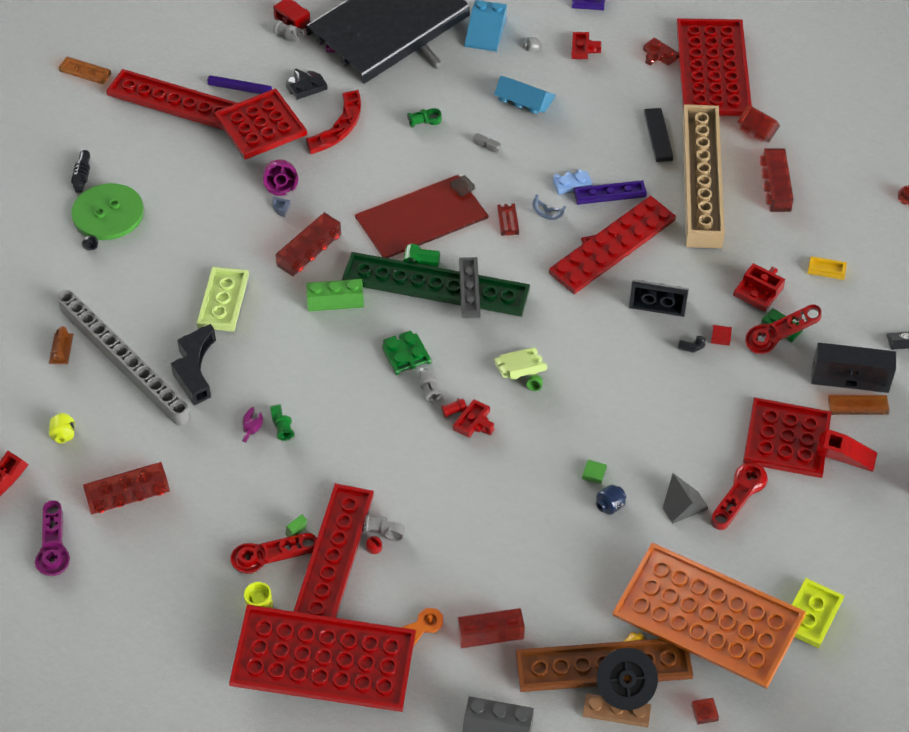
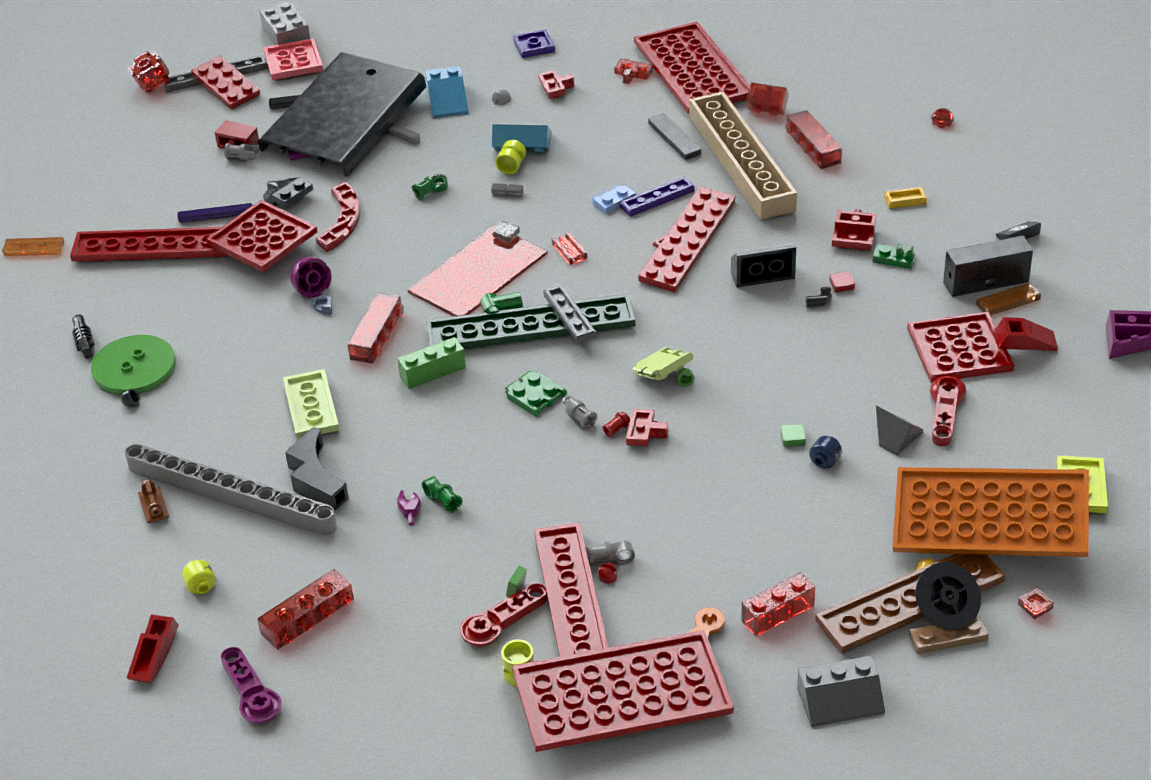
camera: 20 degrees left, 10 degrees down
sand blue helmet [532,194,566,220] -> none
red beam [745,304,822,355] -> none
none -> neon yellow wheel [495,140,526,175]

